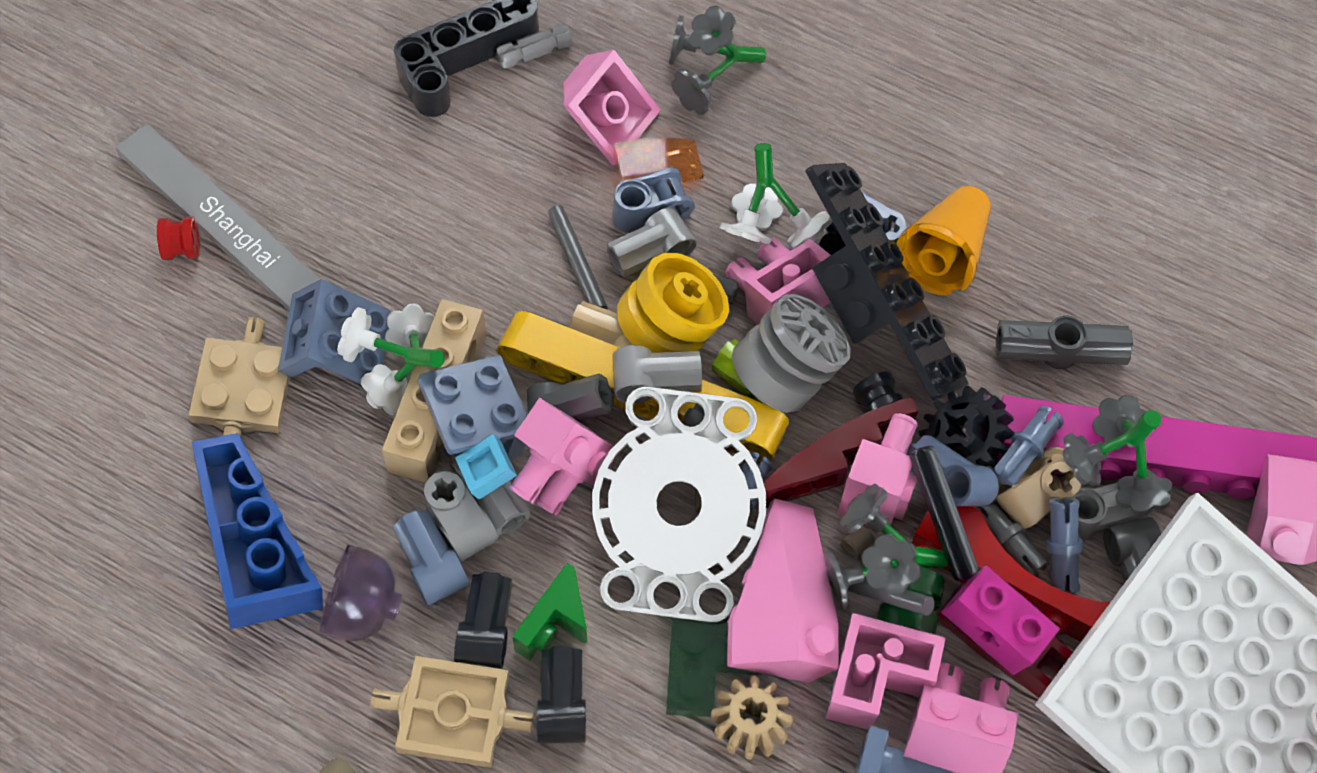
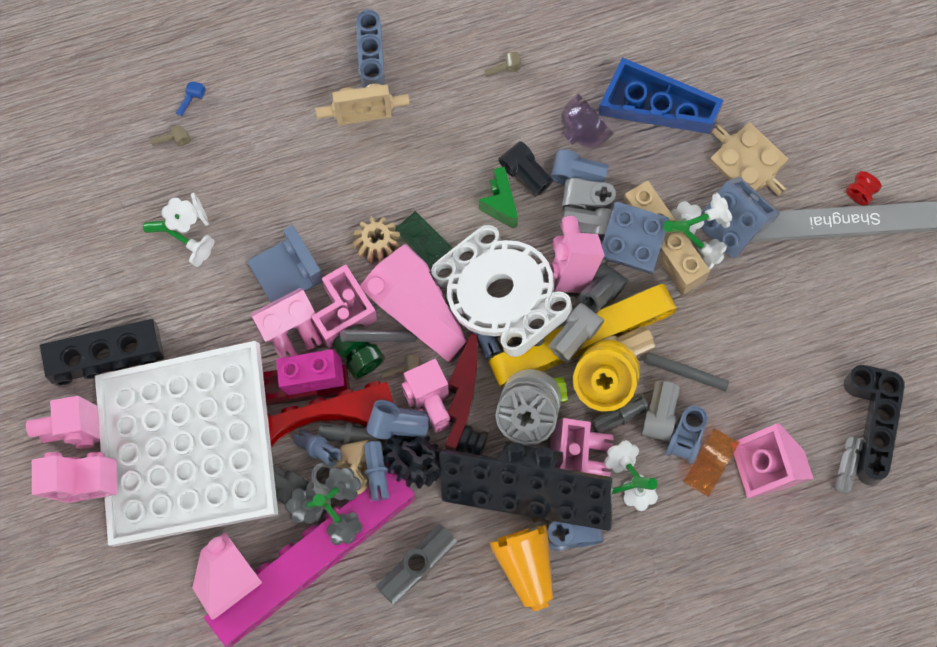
camera: 135 degrees right, 10 degrees up
tan plate [371,656,535,768] -> none
medium azure plate [455,434,517,499] -> none
black piece [537,646,586,743] -> none
dark grey plant [668,5,766,115] -> none
dark grey plant [825,484,948,609] -> none
black axle [909,446,978,581] -> none

